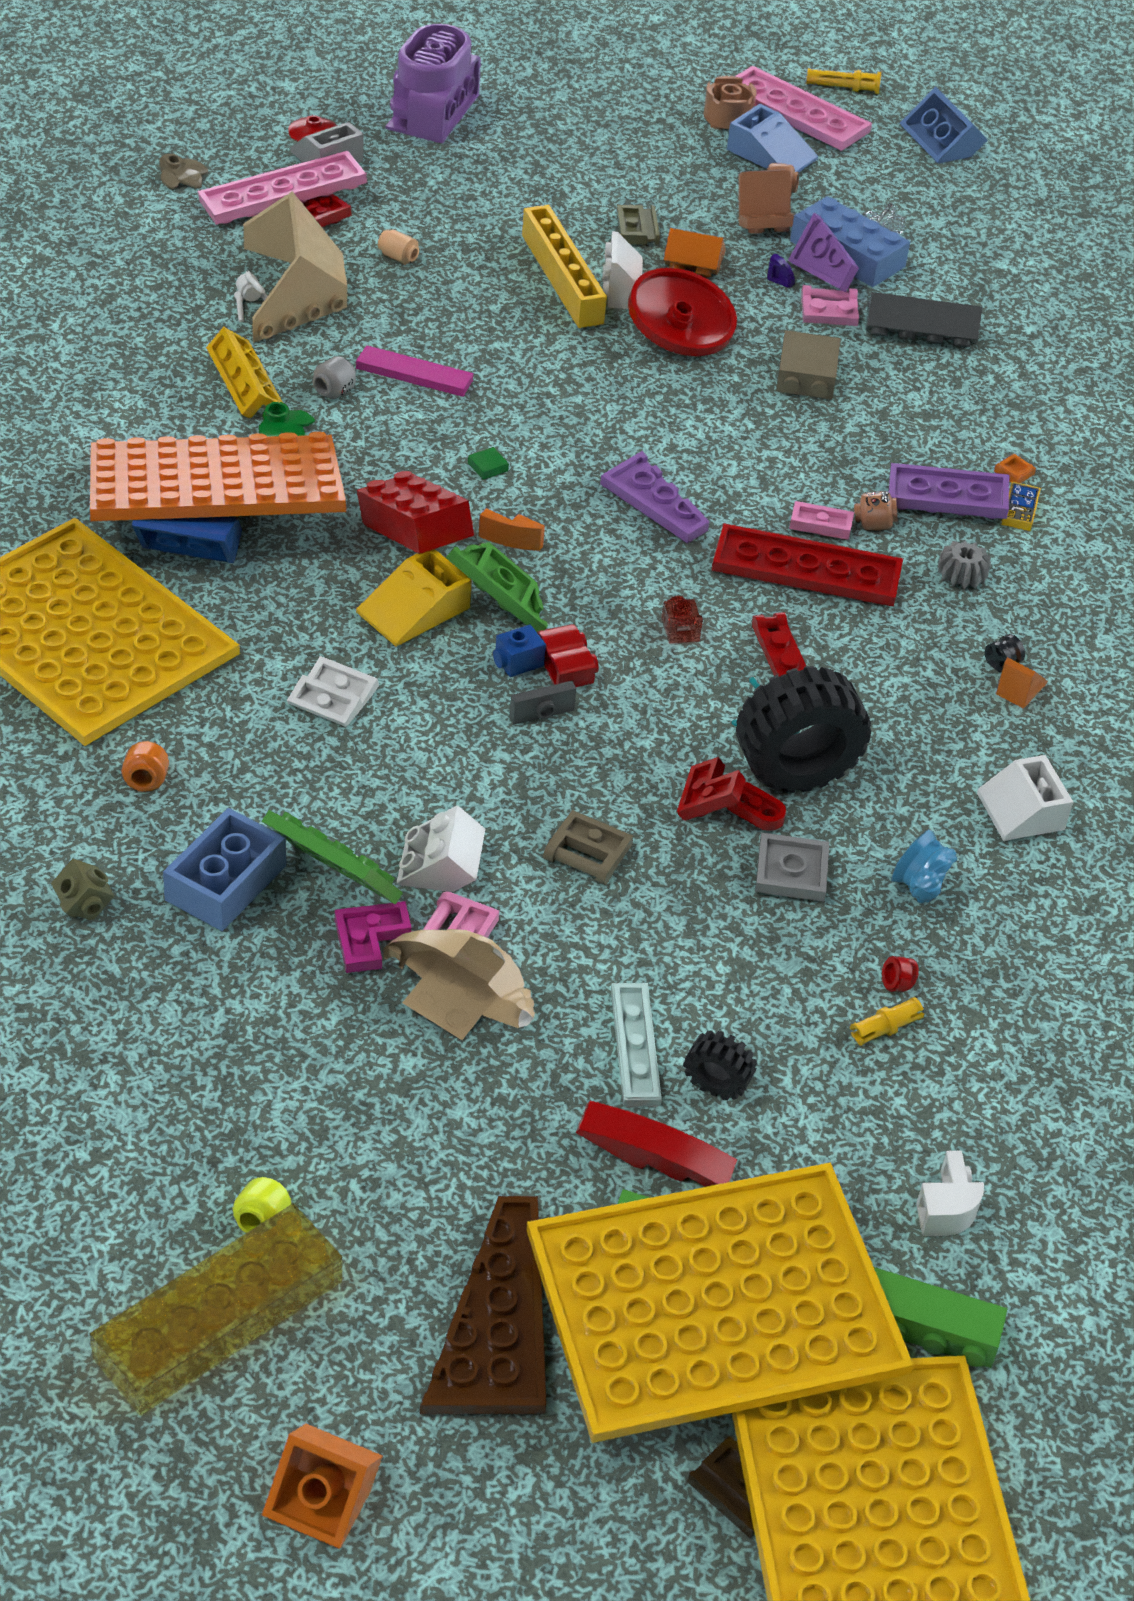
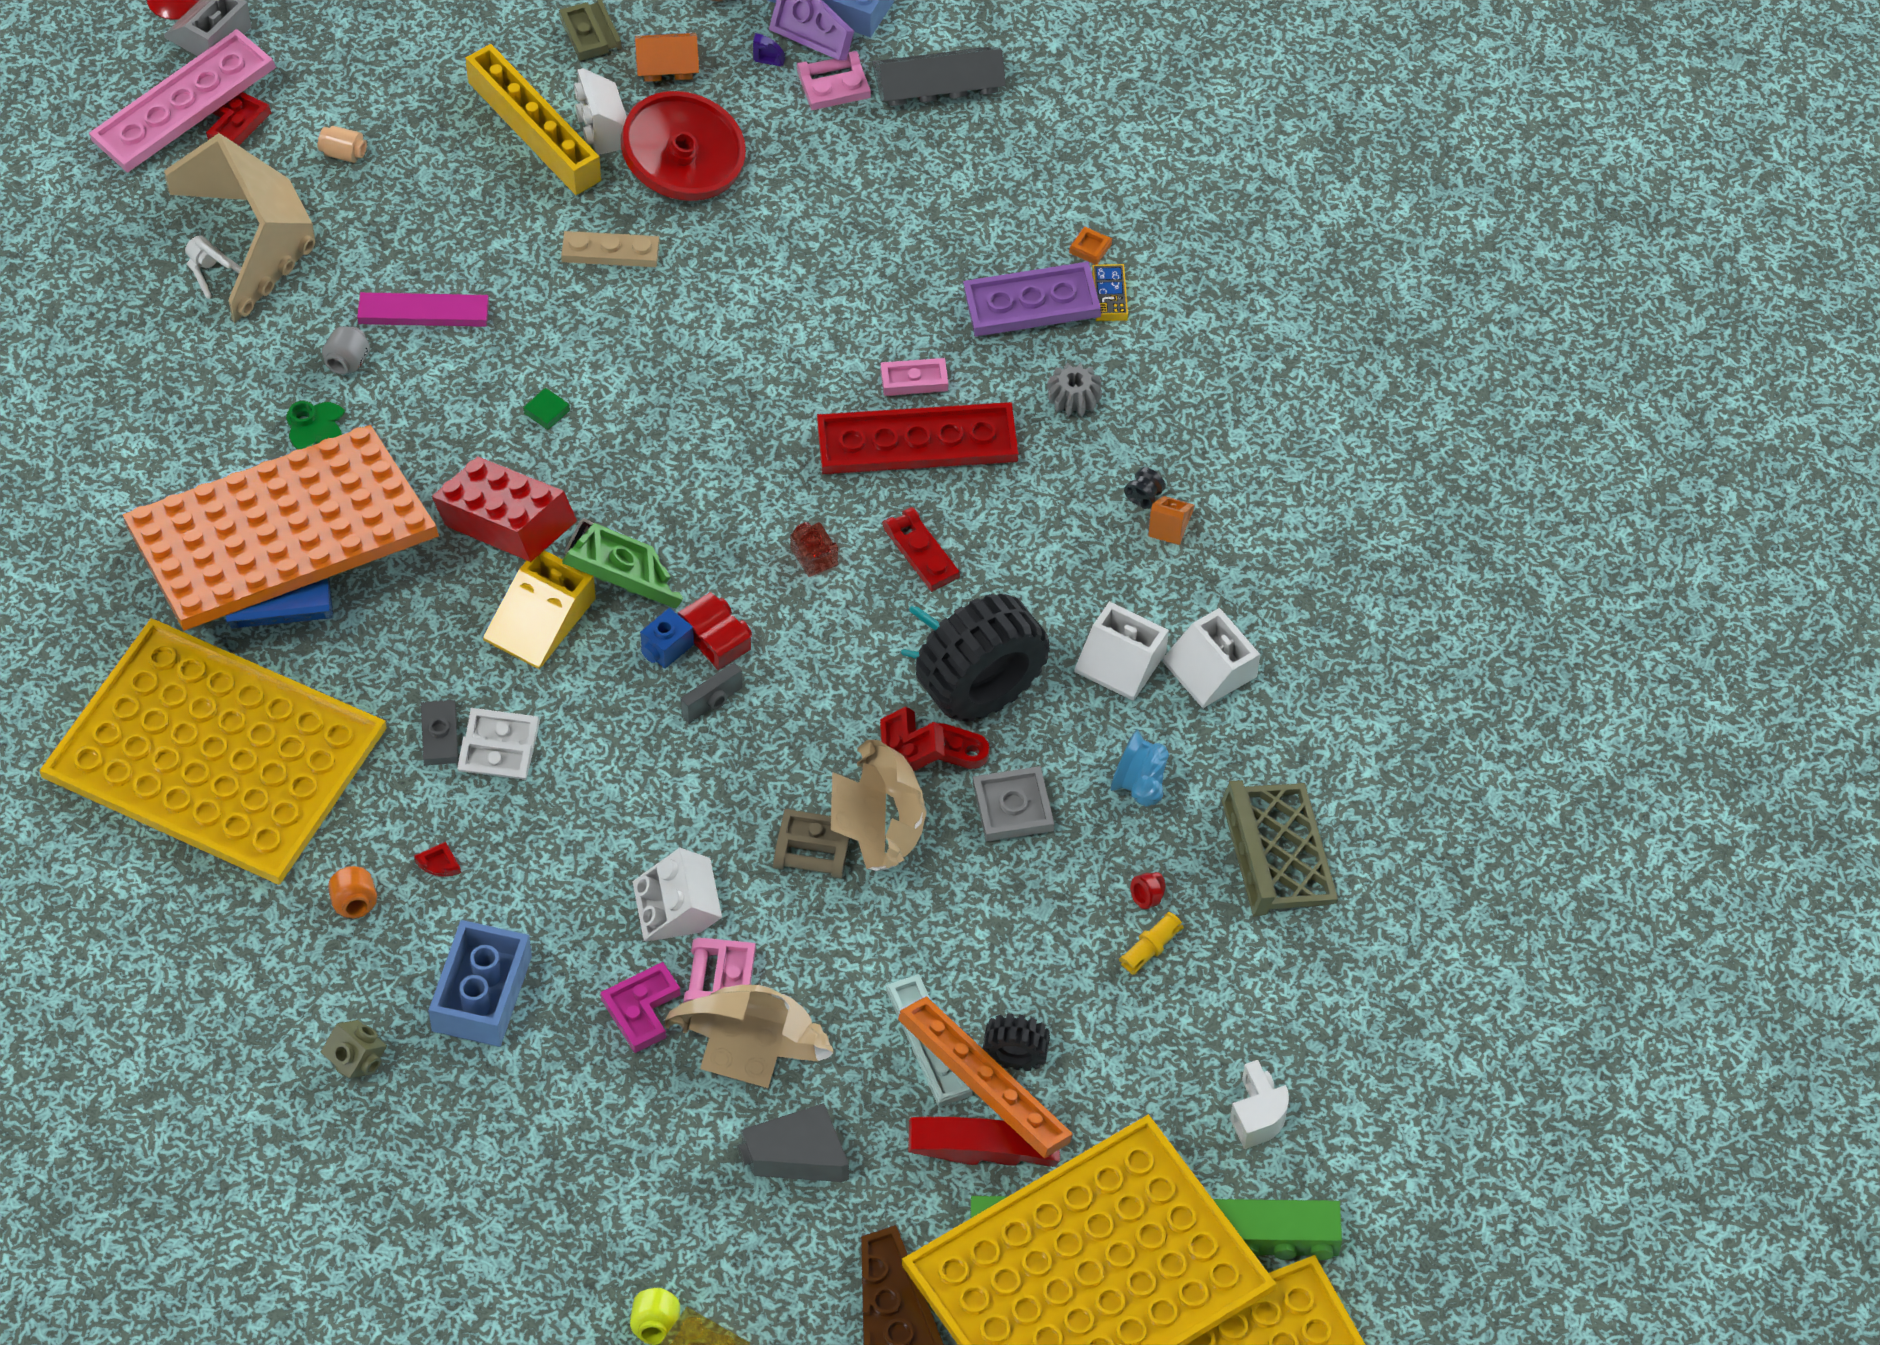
camera: 15 degrees left, 10 degrees up
dark tan plate [159,154,209,190] -> none
yellow fence [206,326,283,418] -> none
bright green plate [261,810,403,905] -> none
orange slope [478,508,545,551] -> none
medium lavender wing [600,451,709,544] -> none
dark tan brick [776,330,841,399] -> none
nougat head [854,491,898,531] -> none
none -> red tile [414,842,461,877]
none -> dark grey plate [421,700,458,766]
none -> tan plate [561,231,660,267]
none -> dark grey slope [737,1103,849,1182]
none -> tan animal [831,740,926,871]
none -> orange plate [898,996,1073,1158]
none -> white slope [1074,601,1169,701]
none -> olive fence [1221,780,1338,917]

